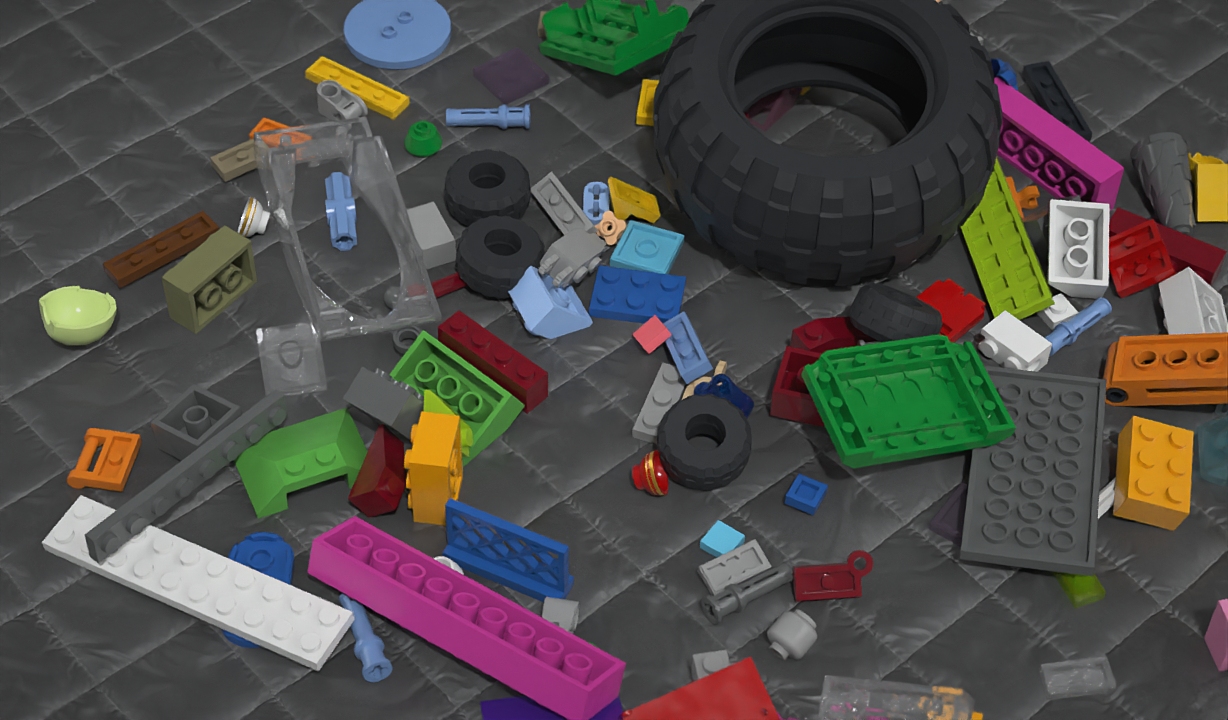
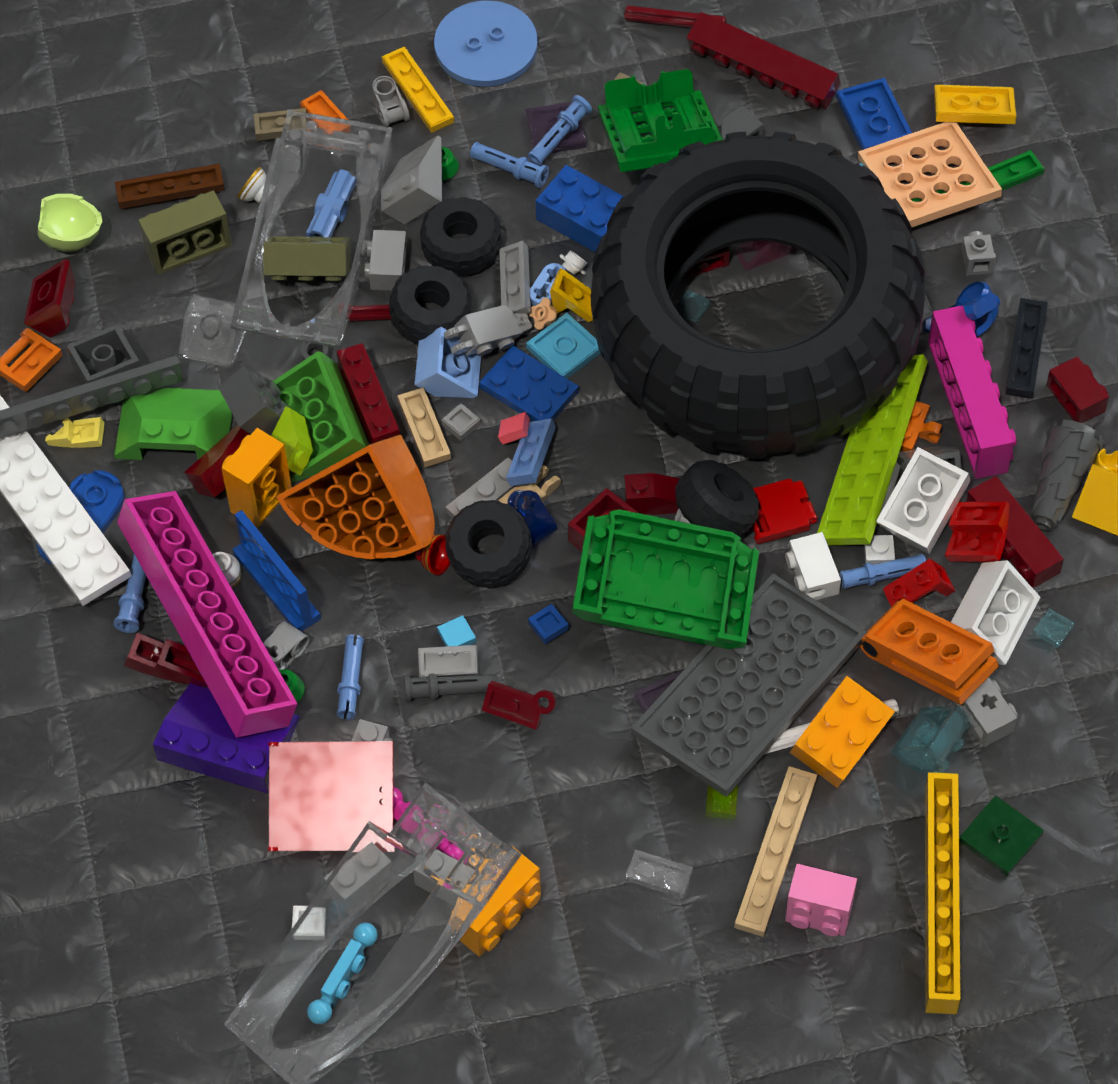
camera: 30 degrees right, 10 degrees up
light grey head [767,609,817,660] -> none
none -> dark red slope [24,259,75,338]
none -> light yellow slope [45,417,104,448]
none -> dark red slope [123,633,208,687]
none -> olive brick [263,236,351,281]
none -> orange brick [276,435,435,559]
none -> medium blue pin [337,635,364,720]
none -> light grey slope [381,135,442,225]
none -> tan plate [397,387,451,467]
none -> light grey tile [441,403,481,441]
none -> medium blue pin [528,95,592,166]
none -> blue brick [535,165,624,252]
none -> white plate [560,250,587,275]
none -> tan plate [734,766,817,937]
none -> red bracket [883,559,956,607]
none -> dark red brick [1046,356,1109,423]

